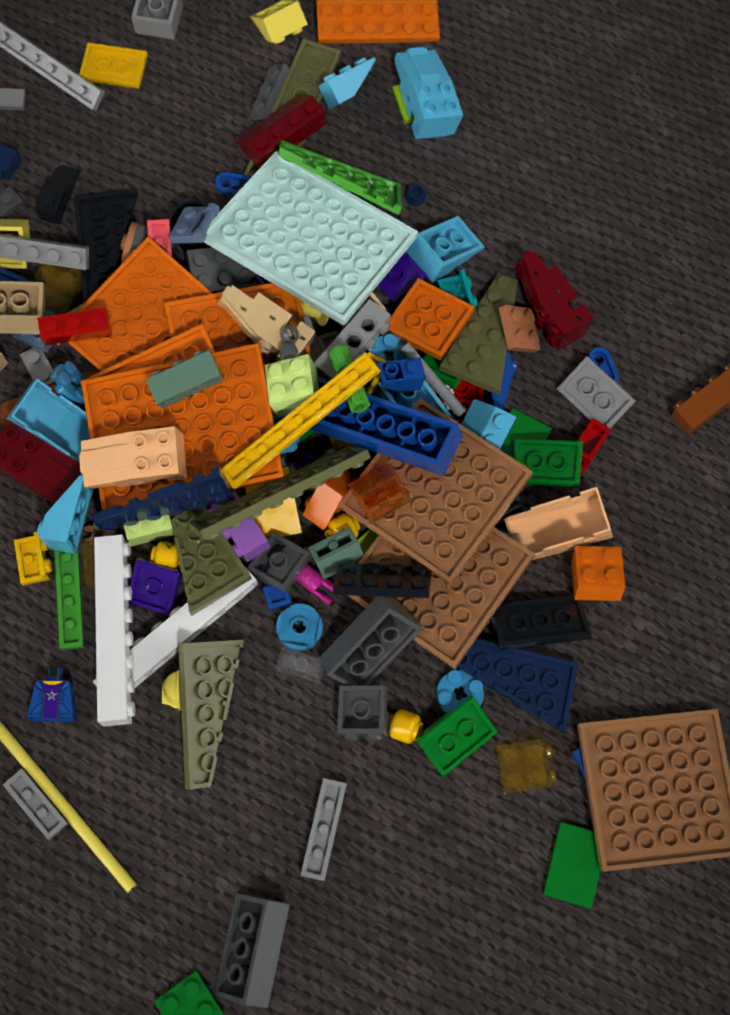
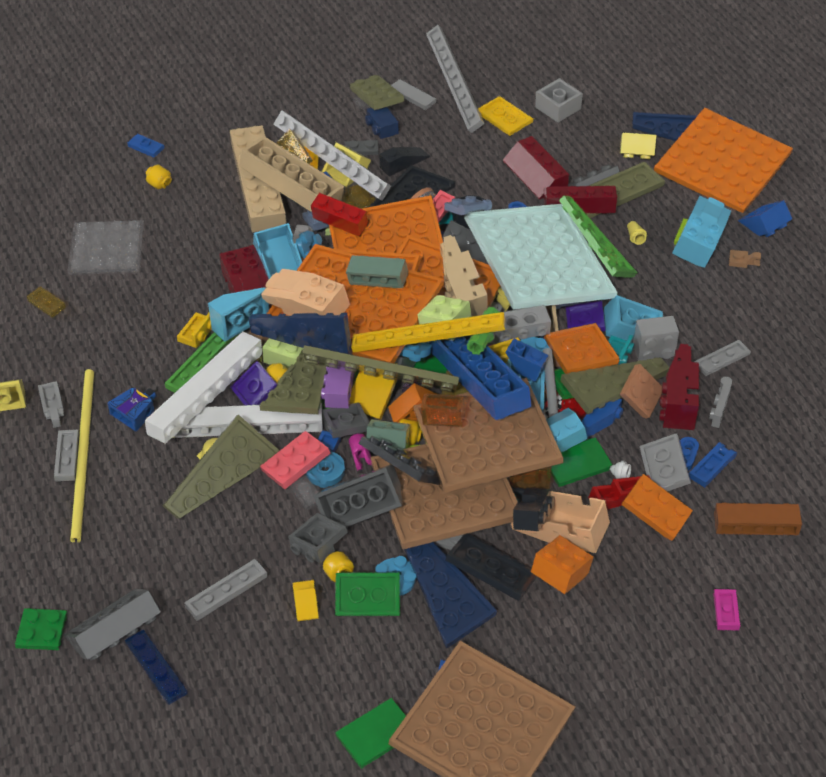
camera: 40 degrees right, 25 degrees down
dark grey hinge [279,341,299,360] -> none
dark grey hinge [280,325,299,344] -> none
medium azure slope [318,57,376,109] -> none
dark blue plate [406,184,427,206] -> none
clear yellow plate [496,739,556,794] -> none
green tile [513,438,583,487] -> none
none -> clear blue plate [124,630,188,705]
none -> coral plate [260,431,330,489]
none -> yellow slope [293,580,319,621]
none -> slope [503,136,569,200]
none -> black arch [513,488,554,531]
none -> white plate [610,461,631,479]
none -> orange plate [621,474,693,541]
none -> light yellow cone [627,221,647,245]
none -> light grey brick [633,316,679,361]
none -> blue plate [689,442,737,488]
none -> light grey tile [694,340,751,376]
none -> light grey plate [709,377,732,428]
none -> medium nougat plate [729,250,761,268]
none -> blue slope [738,200,792,237]

